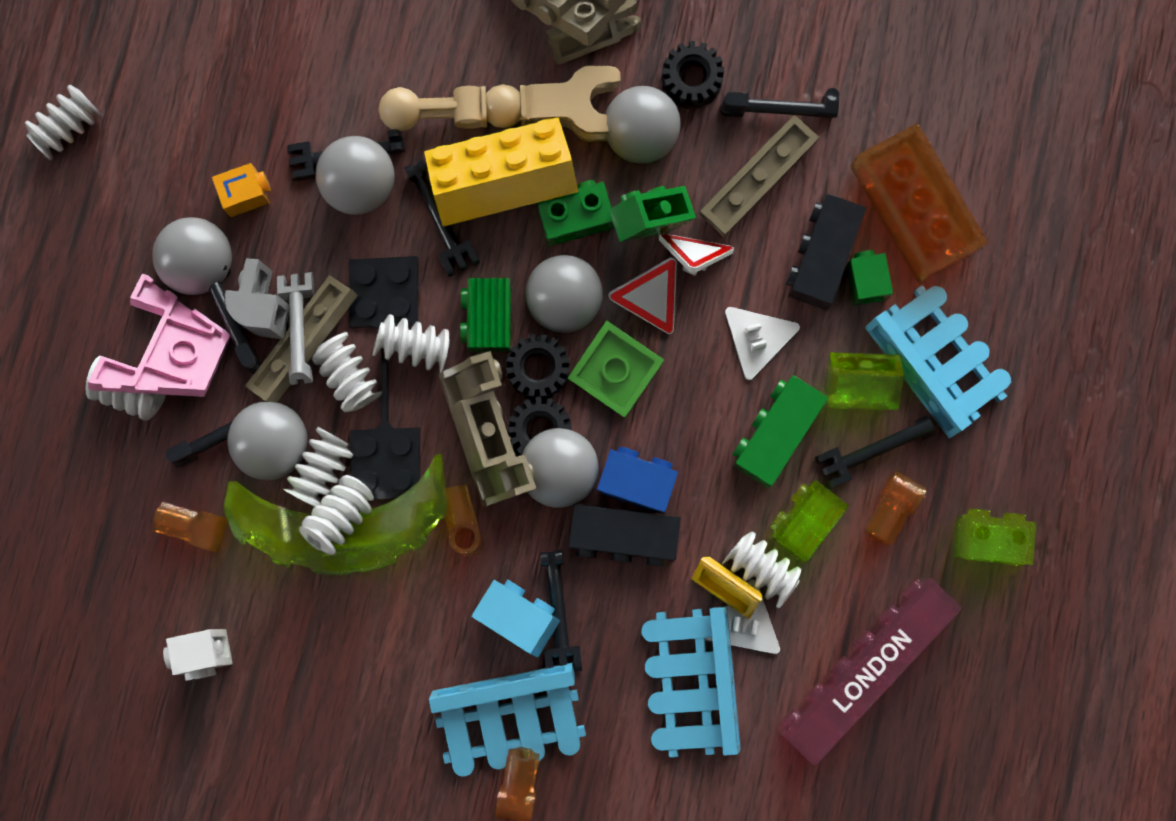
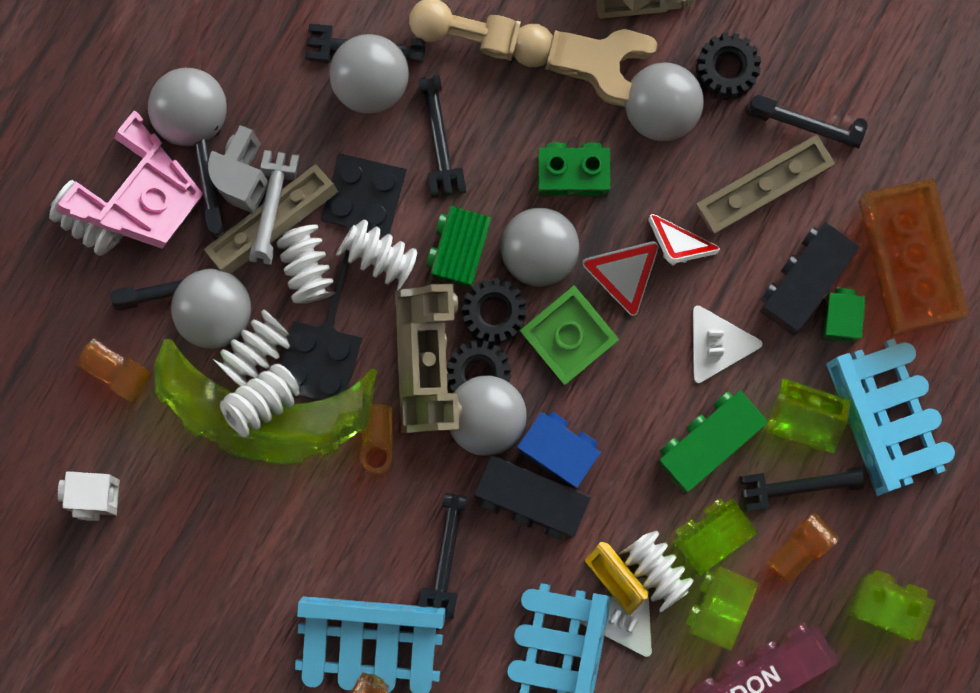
camera: 10 degrees right, 0 degrees up
light orange brick [212,163,271,217] -> none
yellow brick [424,117,579,226] -> none
medium azure brick [471,579,560,657] -> none
green brick [609,186,696,242] -> none
none -> clear neon green brick [685,566,759,651]

